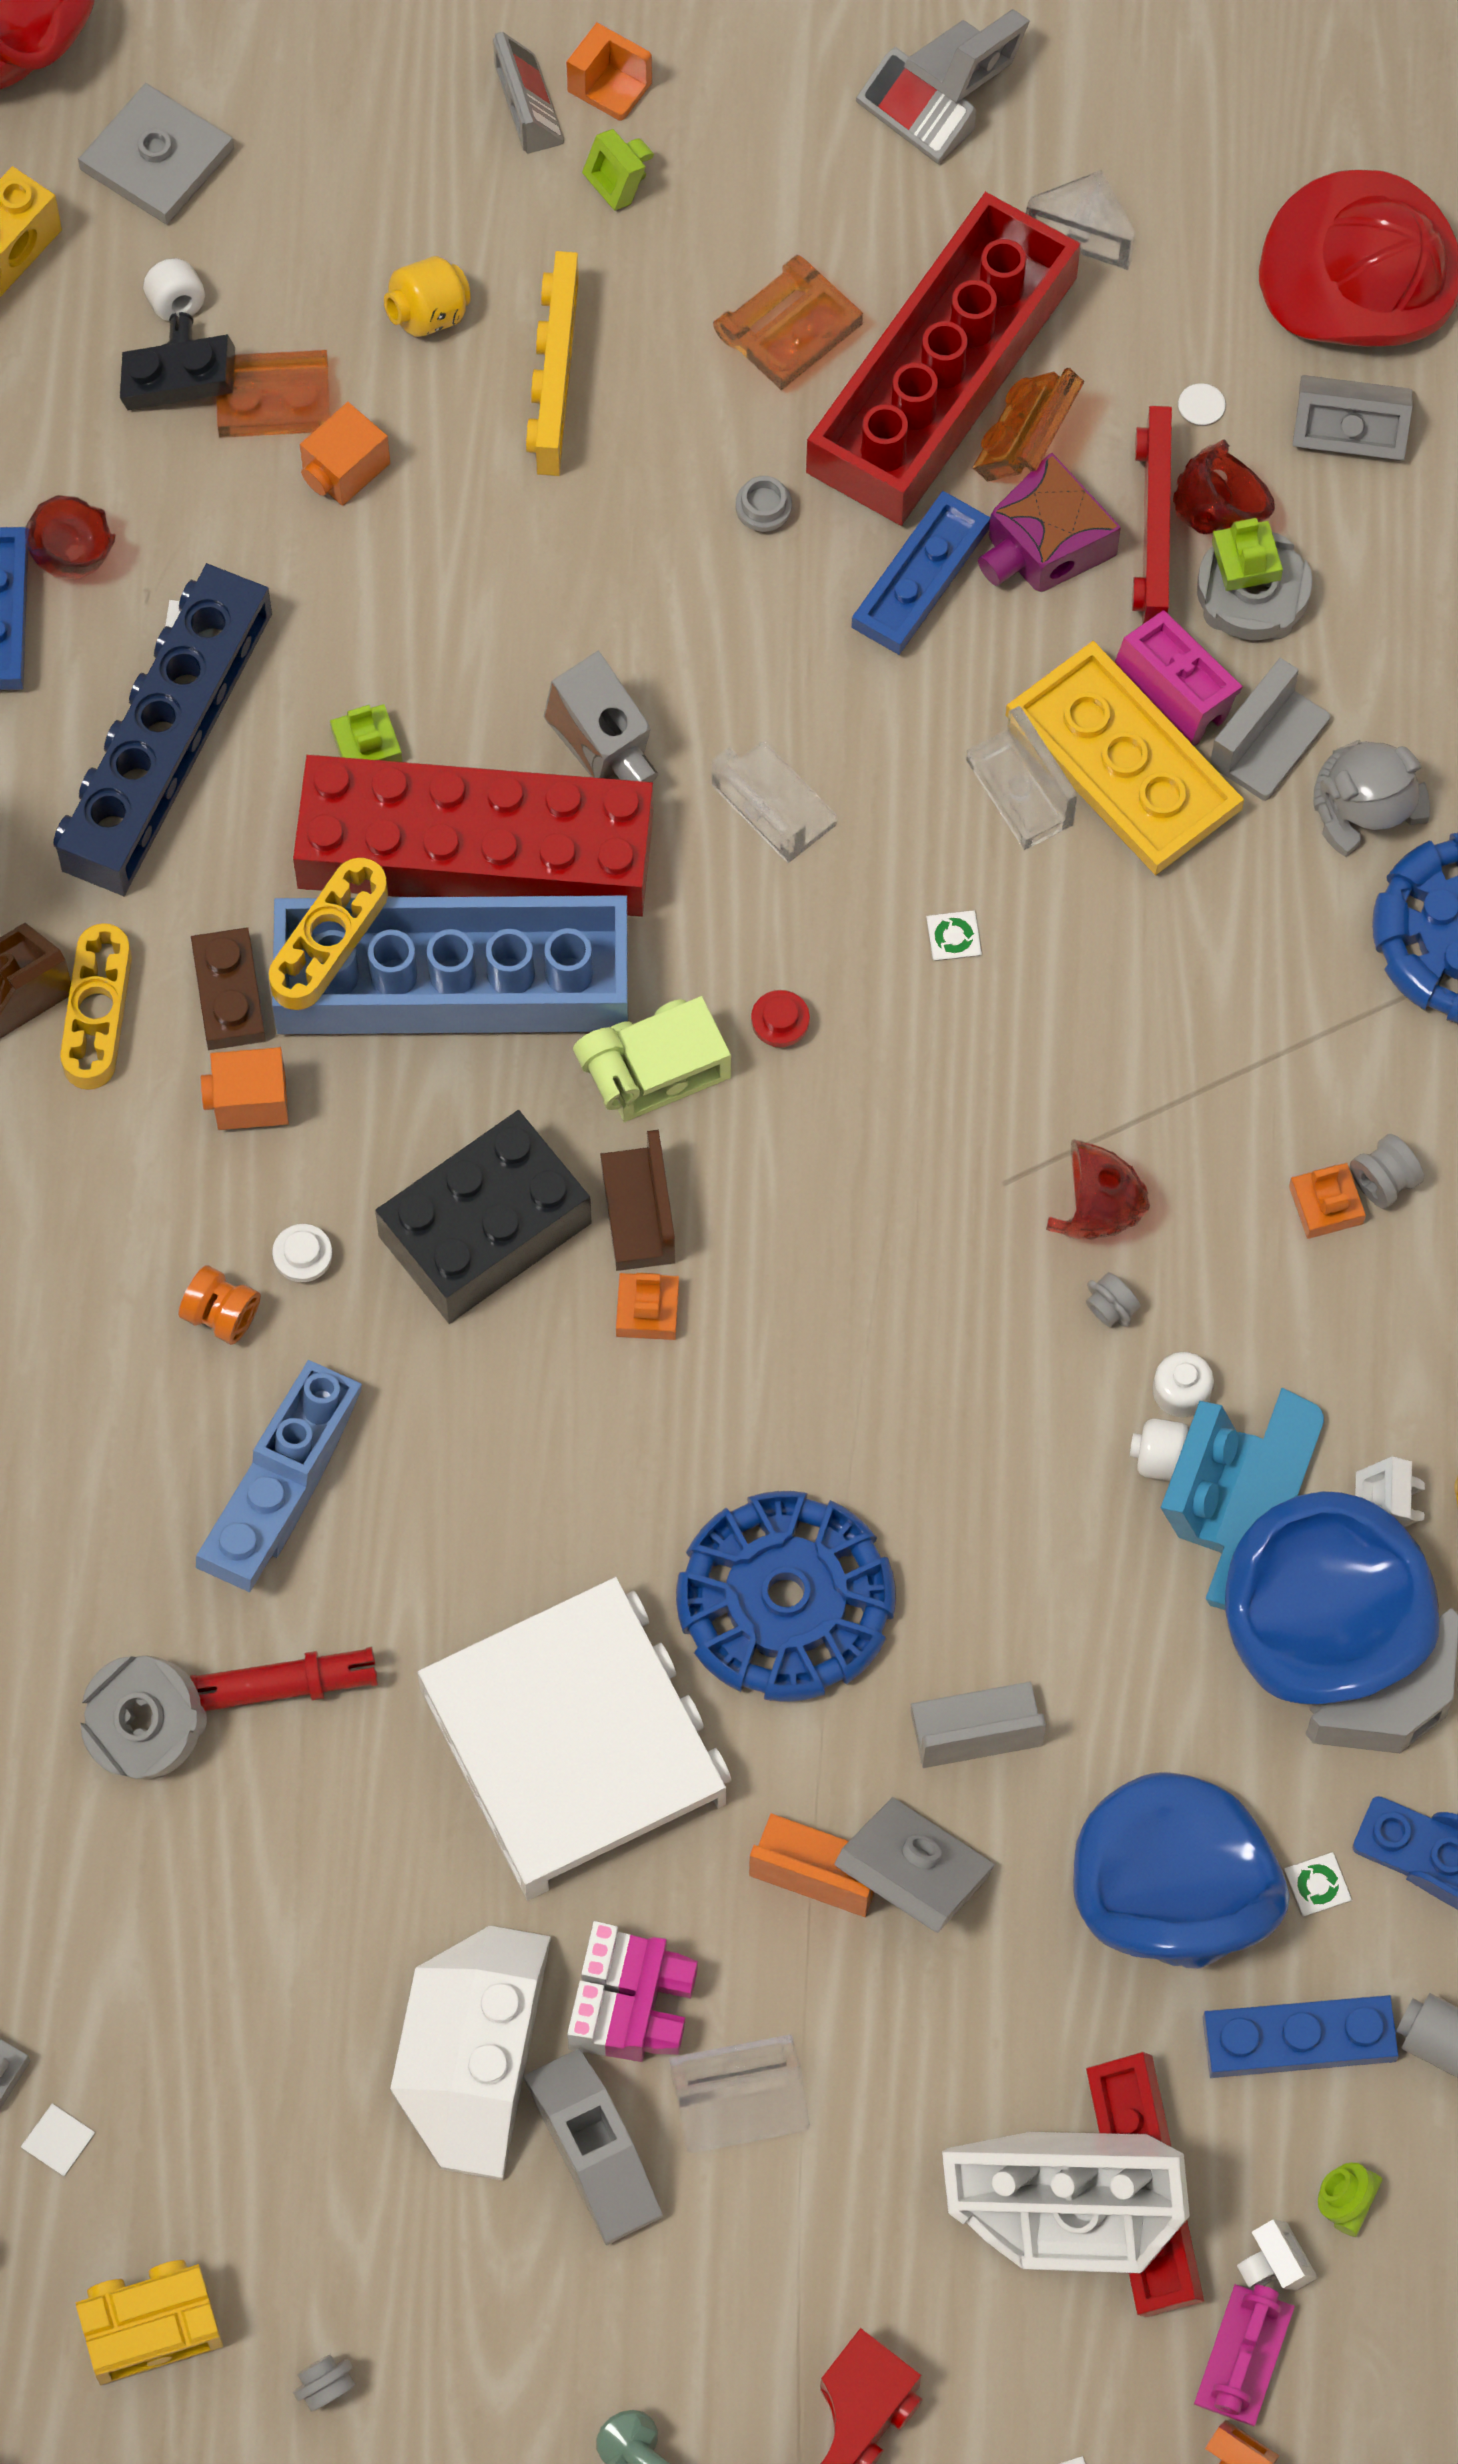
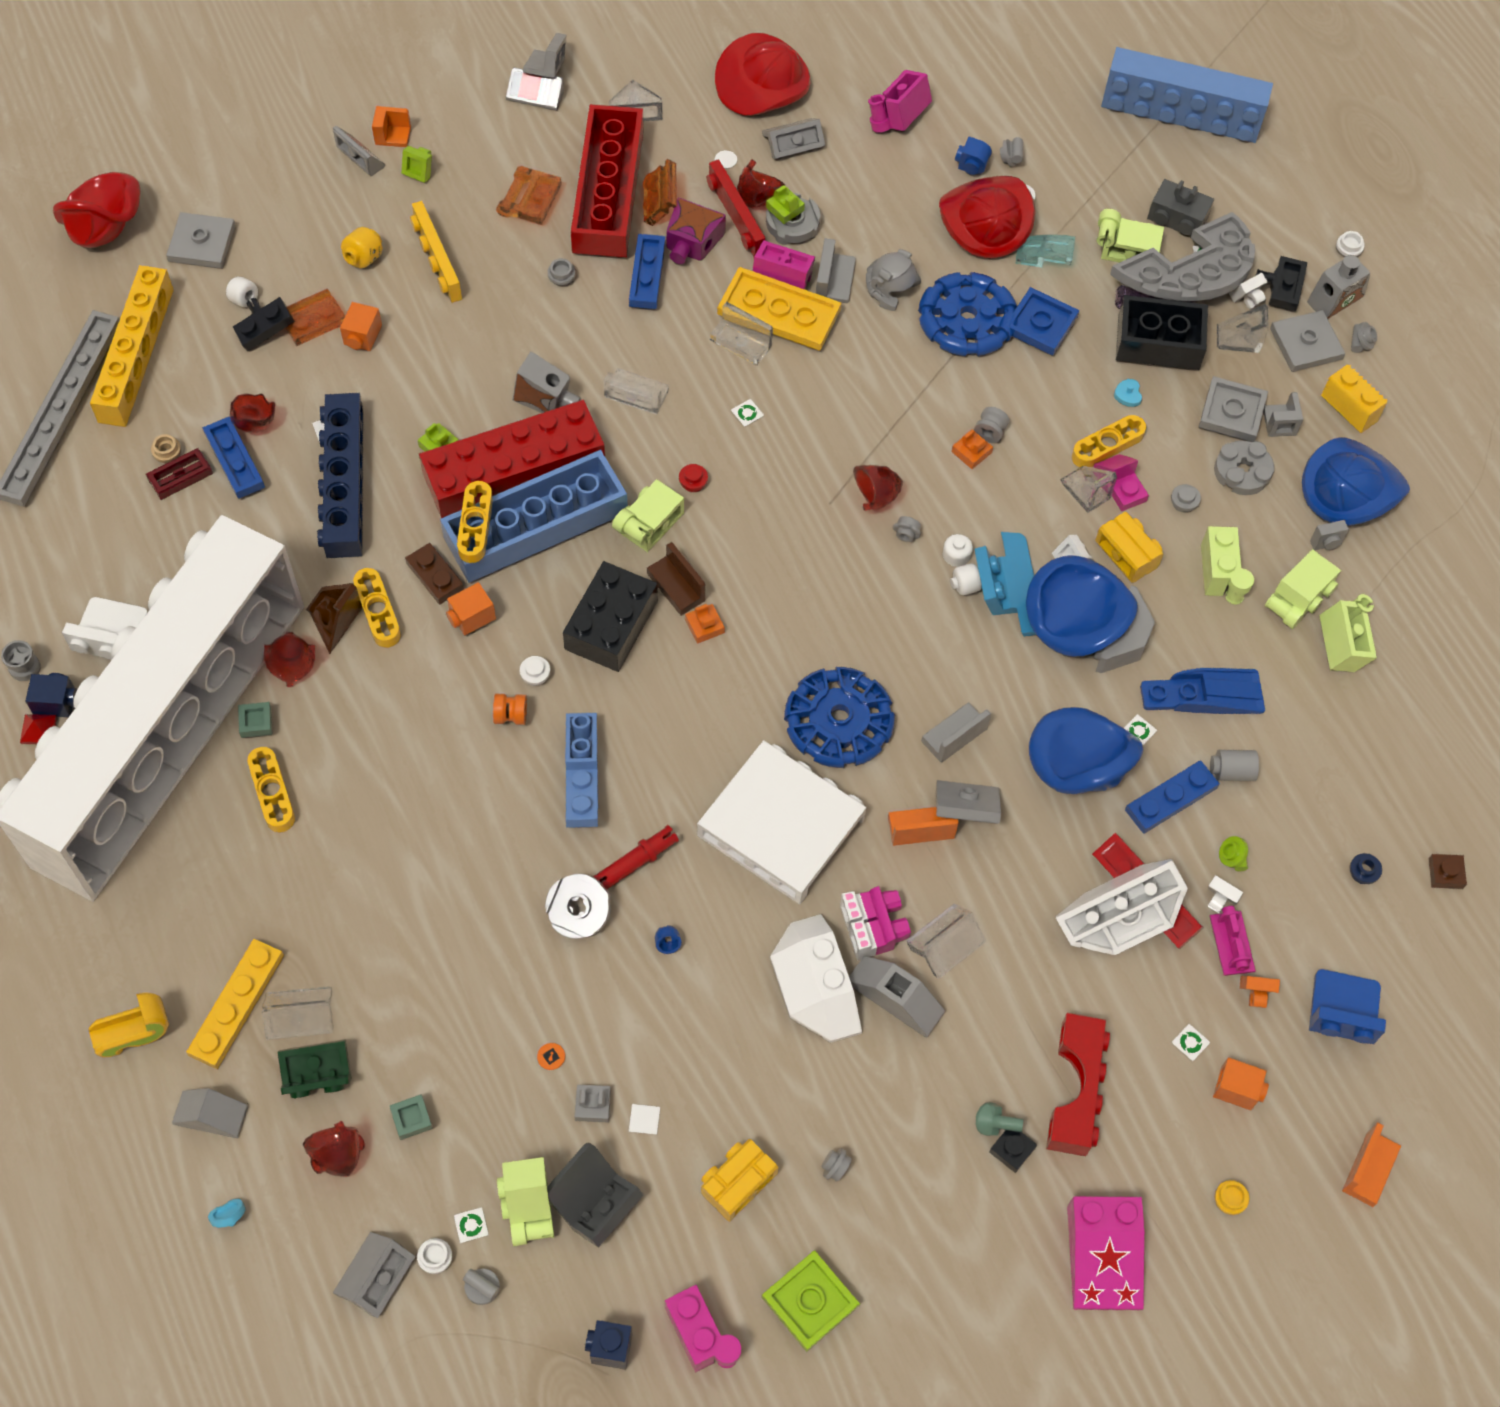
camera: 30 degrees left, 5 degrees down
none -> blue hinge [655,925,682,954]

